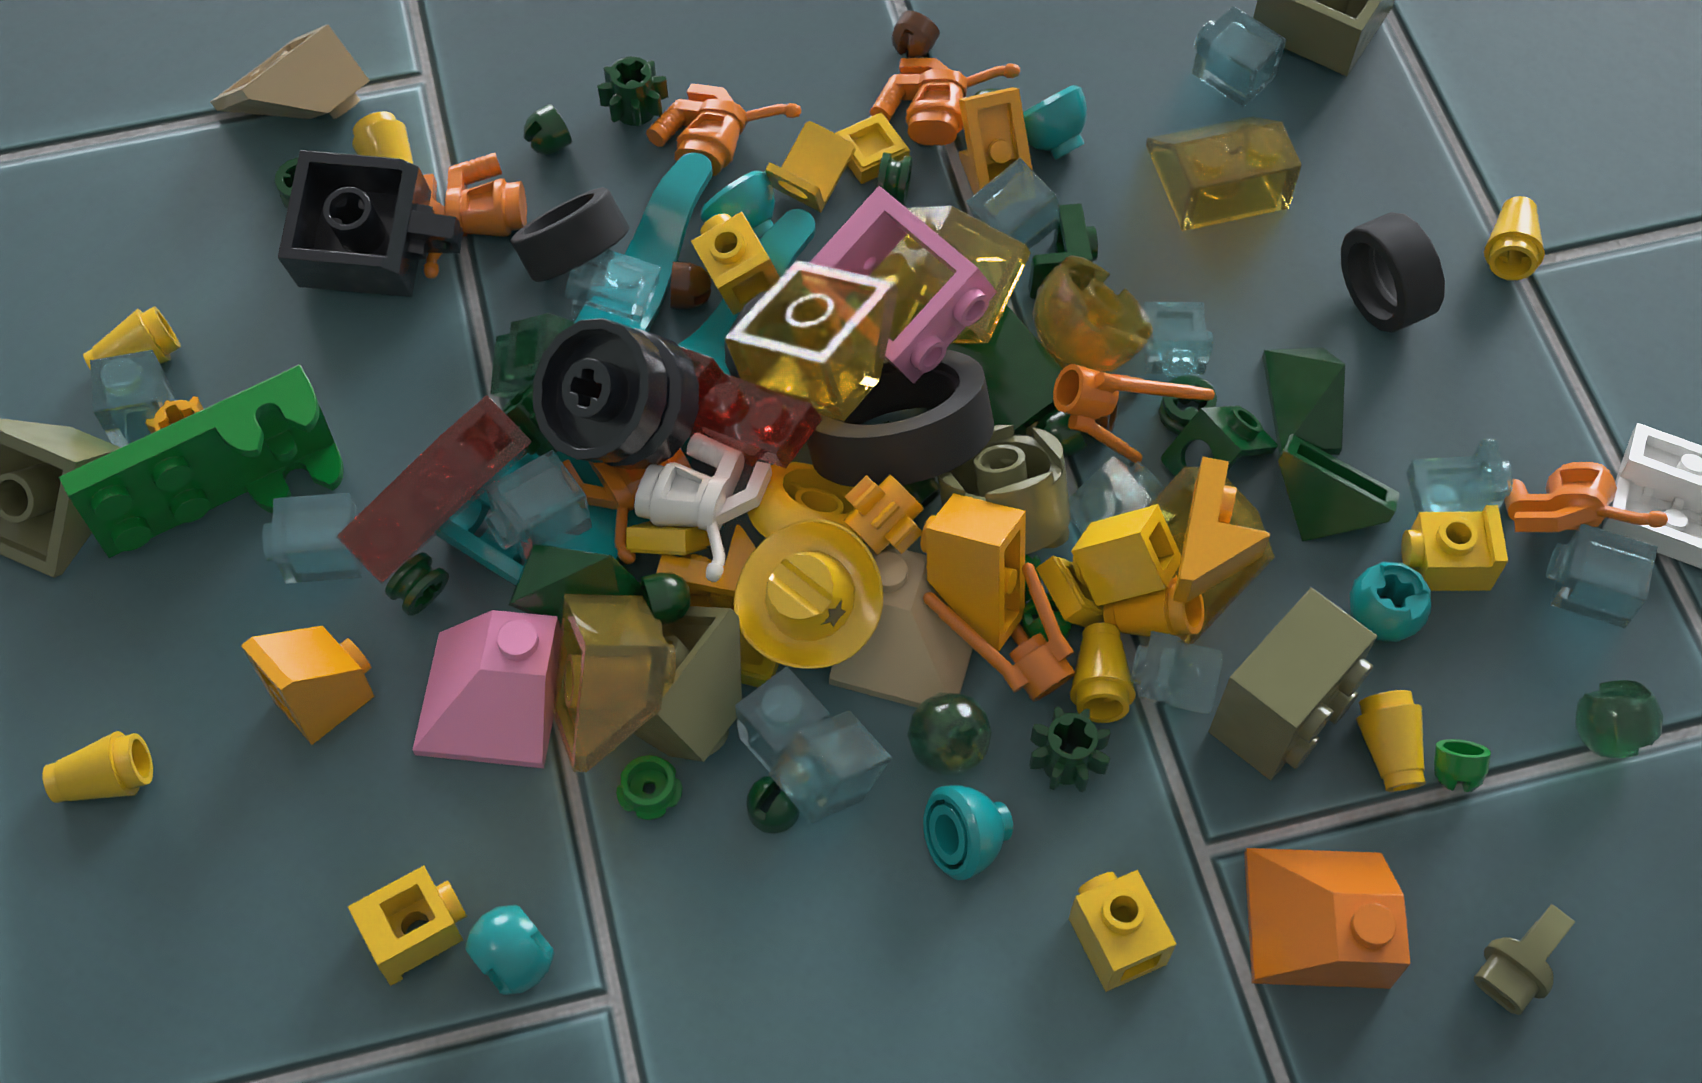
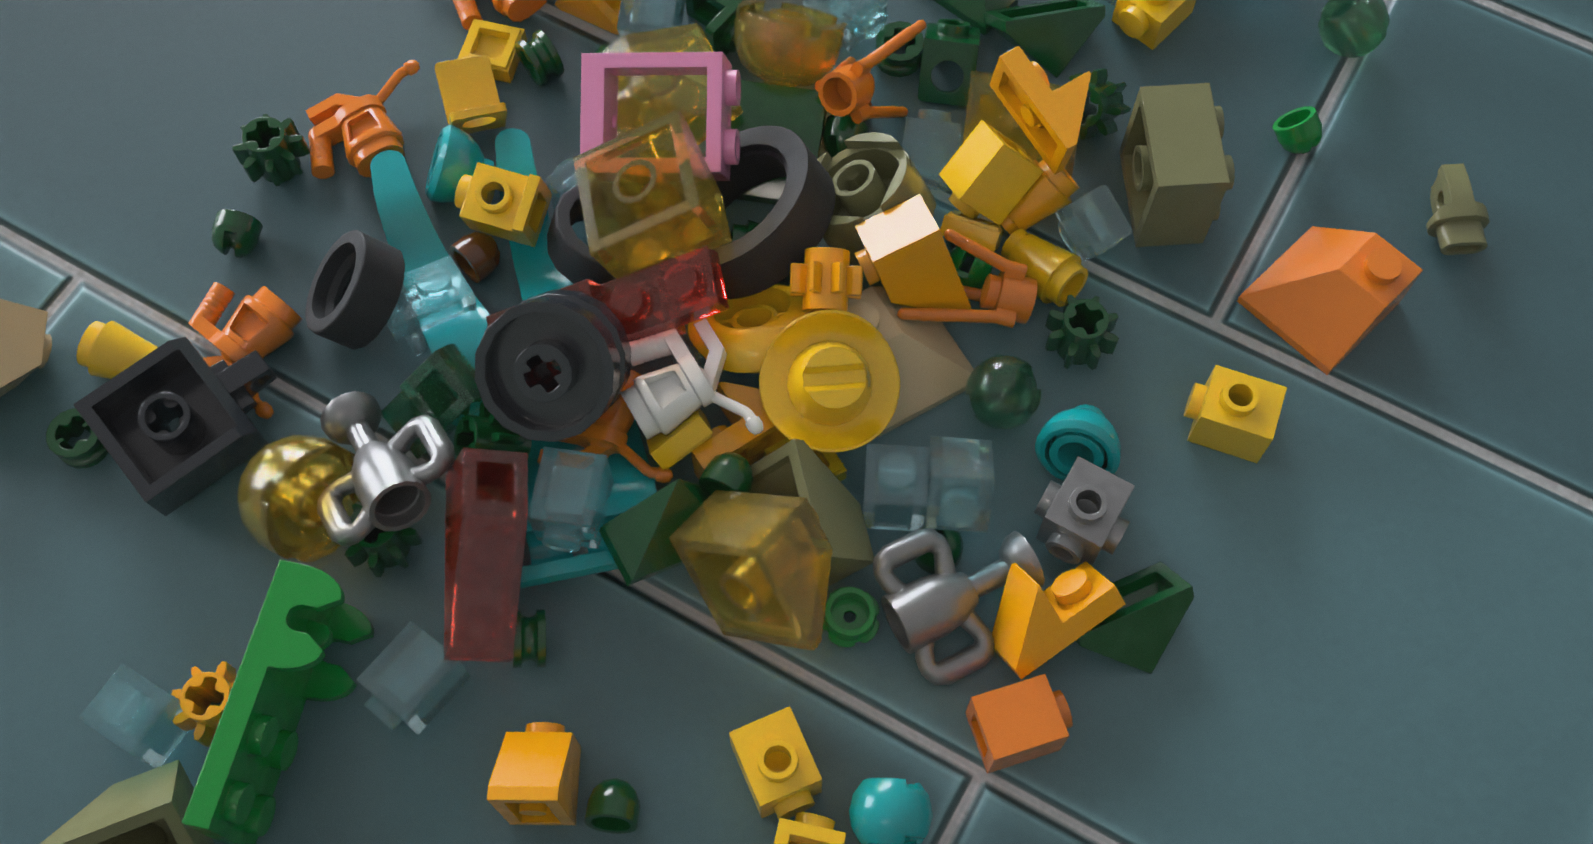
camera: 45 degrees left, 5 degrees up
yellow cone [83,306,181,385] -> none
bright pink slope [412,610,567,768] -> none
teal piece [1349,562,1431,642] -> none
yellow cone [1356,690,1426,792] -> none
none -> clear yellow cylinder [236,435,360,562]
none -> flat silver piece [317,391,454,547]
none -> dark green gear [344,503,422,577]
none -> dark green hinge [584,778,640,834]
none -> yellow brick [729,706,822,820]
none -> flat silver piece [873,528,1045,685]
none -> orange brick [965,674,1073,774]
none -> light orange slope [992,561,1126,680]
none -> flat silver brick [1034,456,1135,566]
none -> dark green gear [1069,68,1131,140]
none -> dark green slope [1076,562,1195,674]

